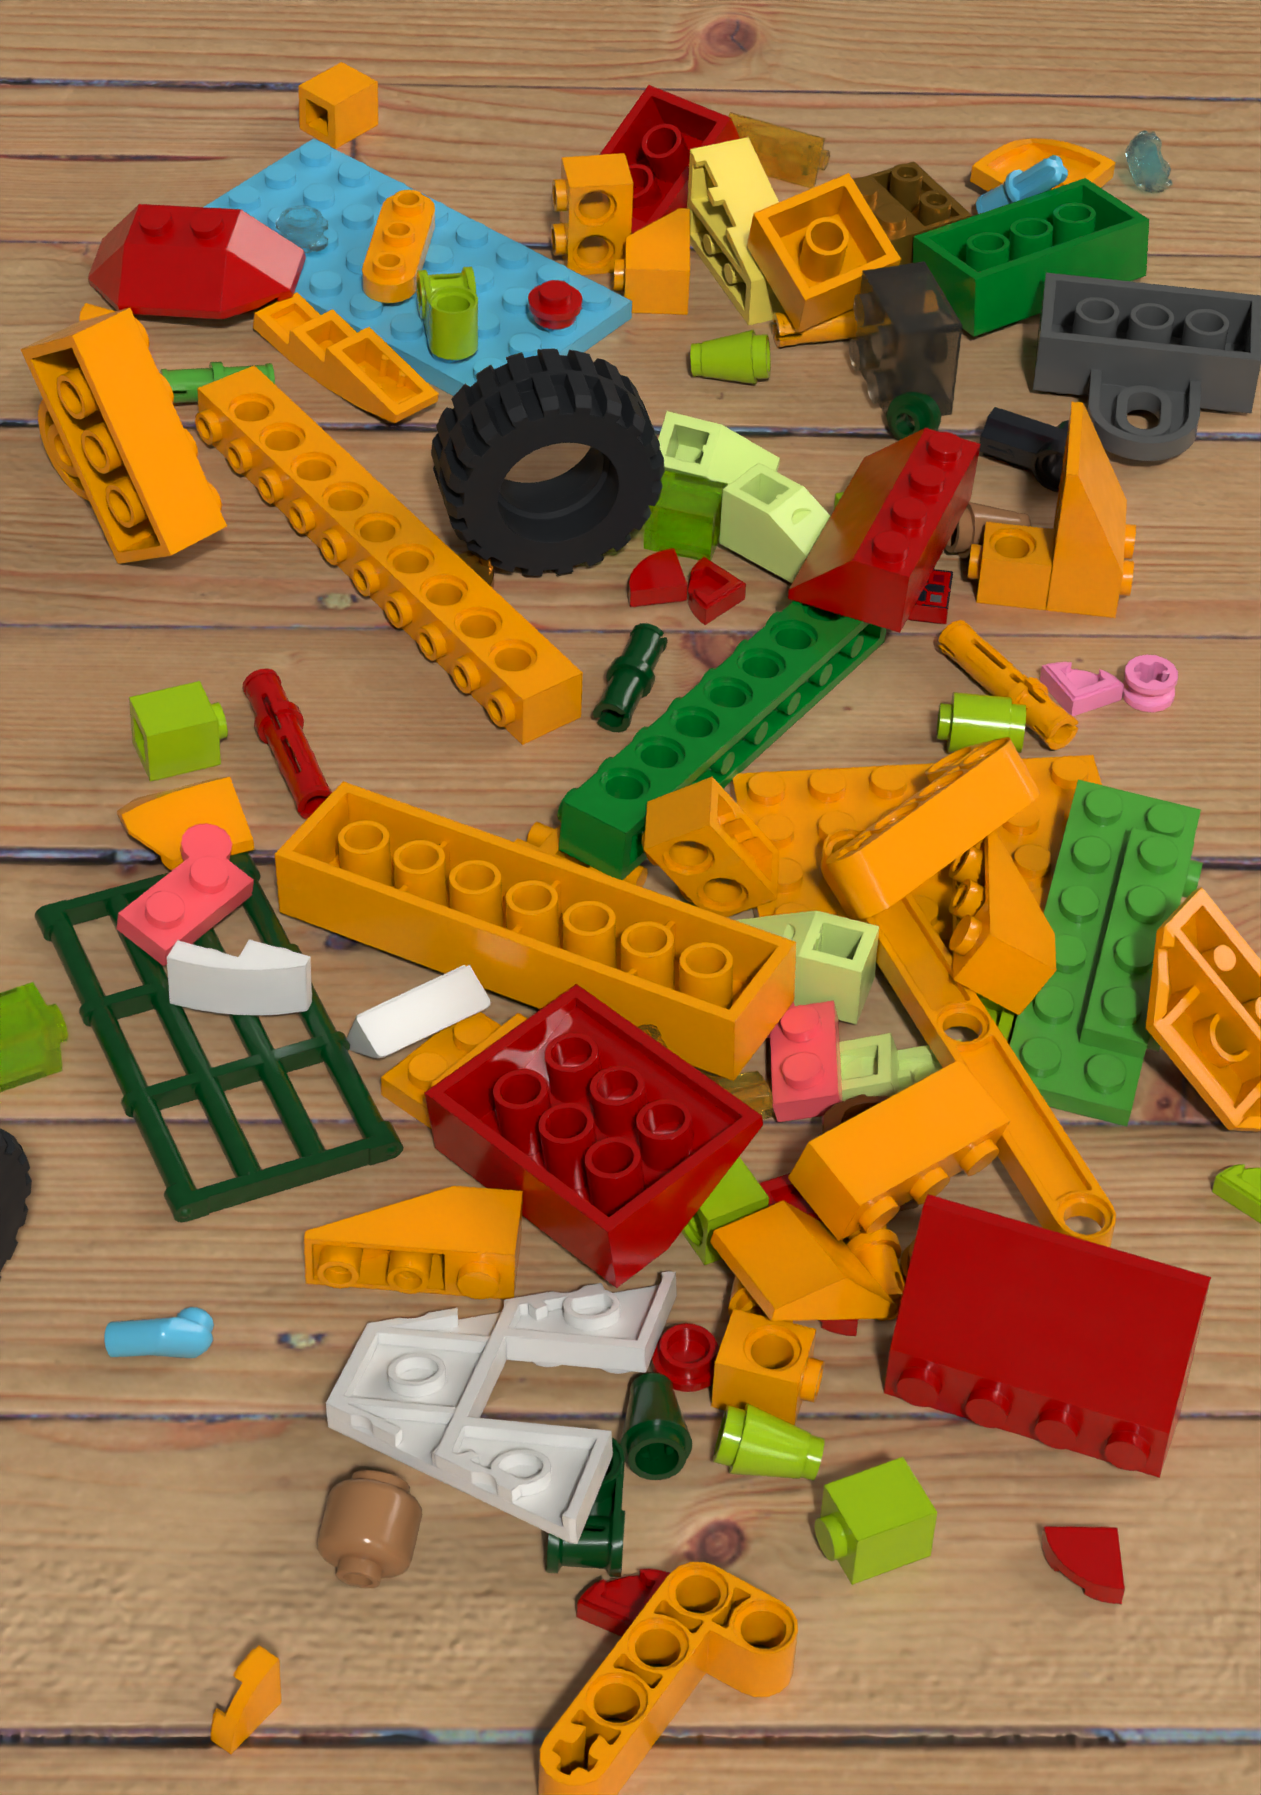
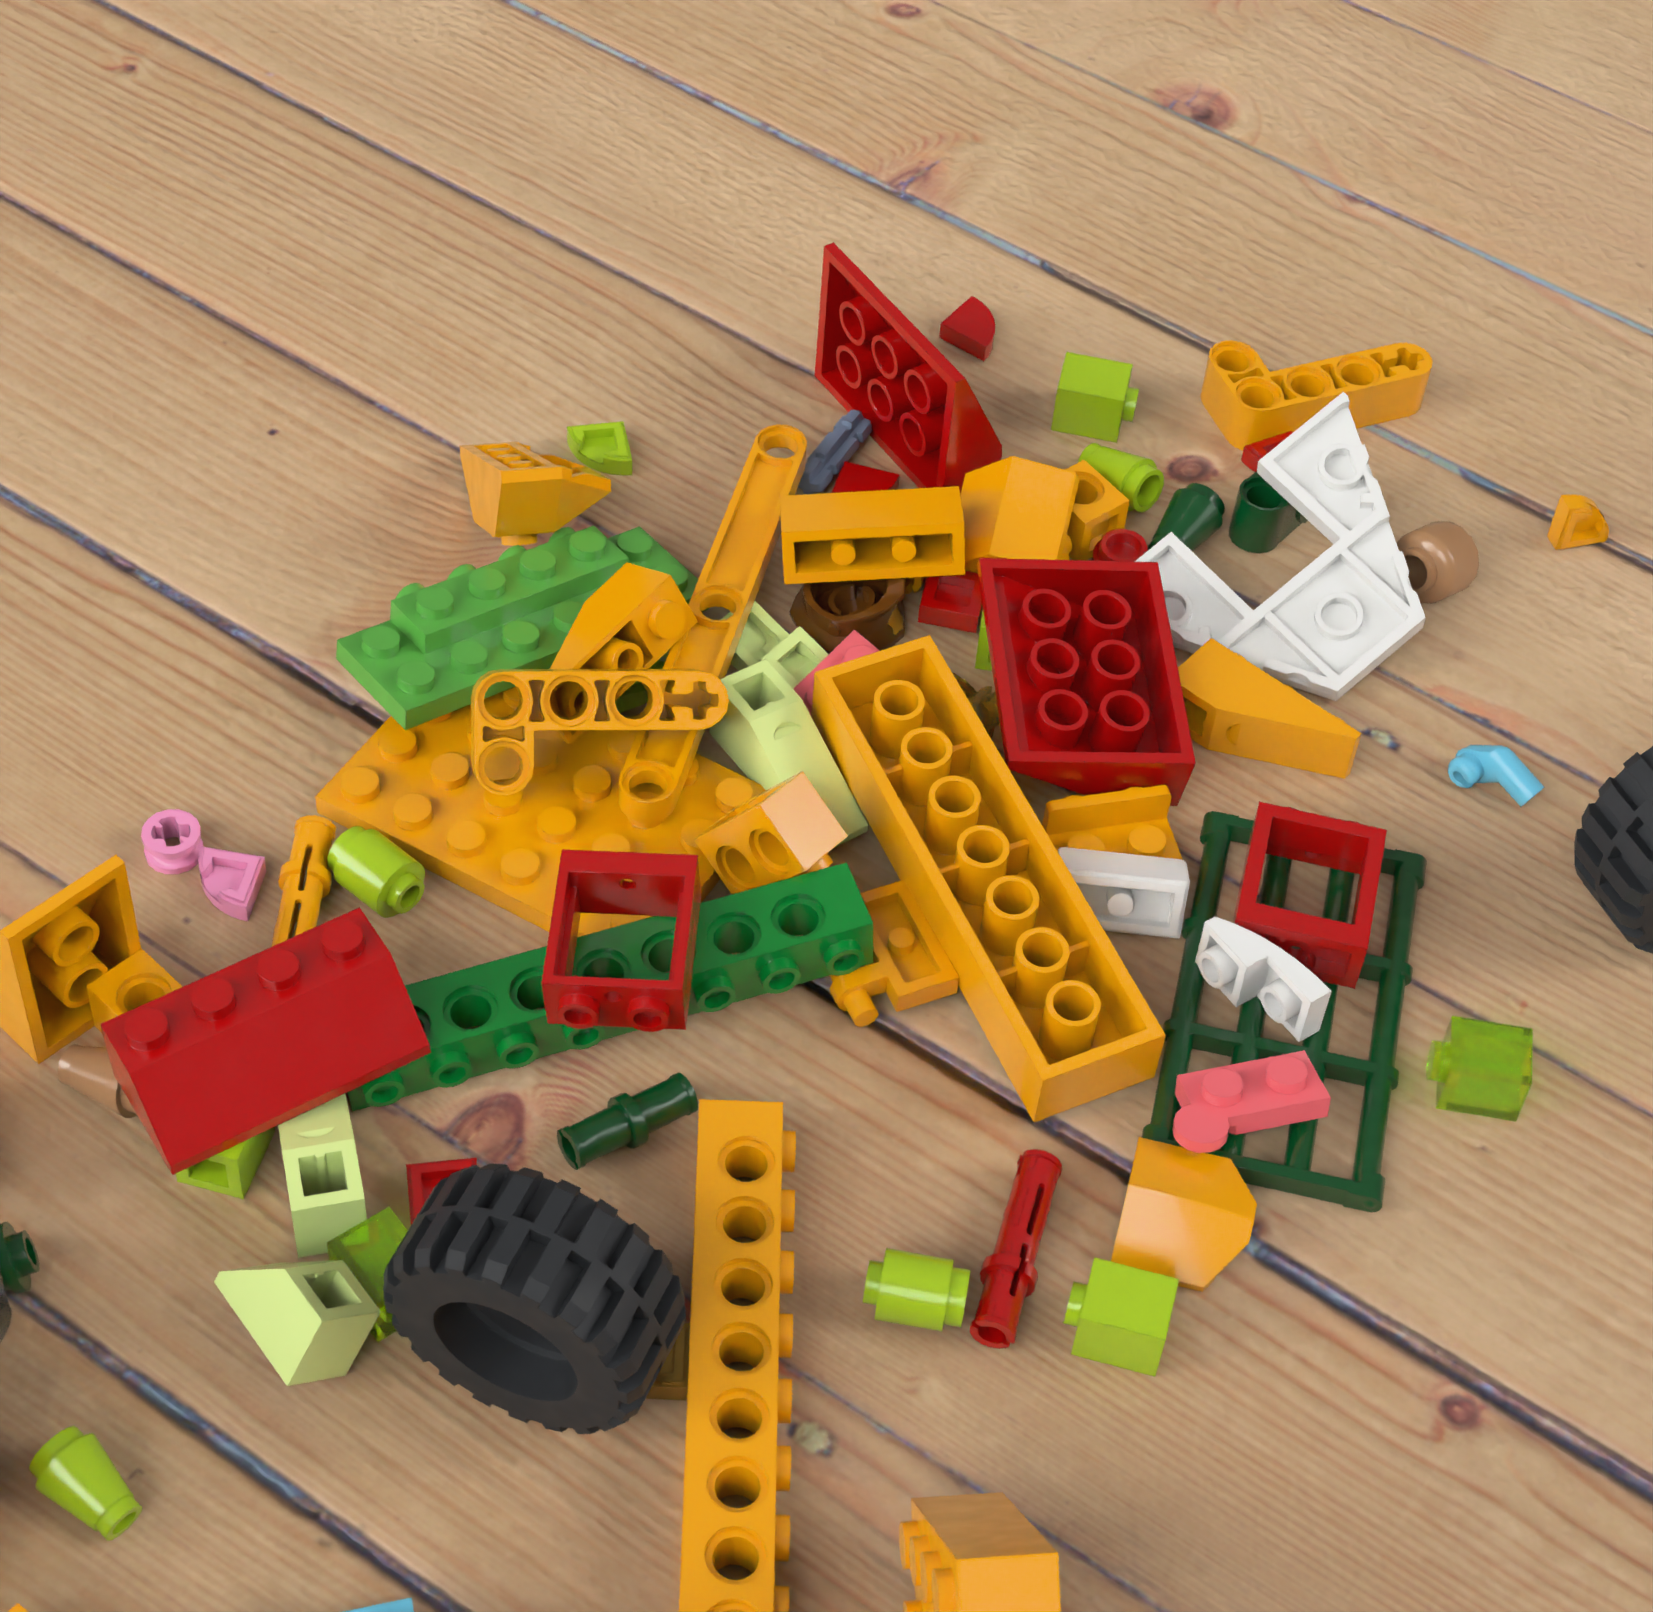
camera: 145 degrees left, 5 degrees up
none -> red window [541,849,701,1032]
none -> lime brick [862,1248,970,1332]
none -> red window [1232,801,1387,989]

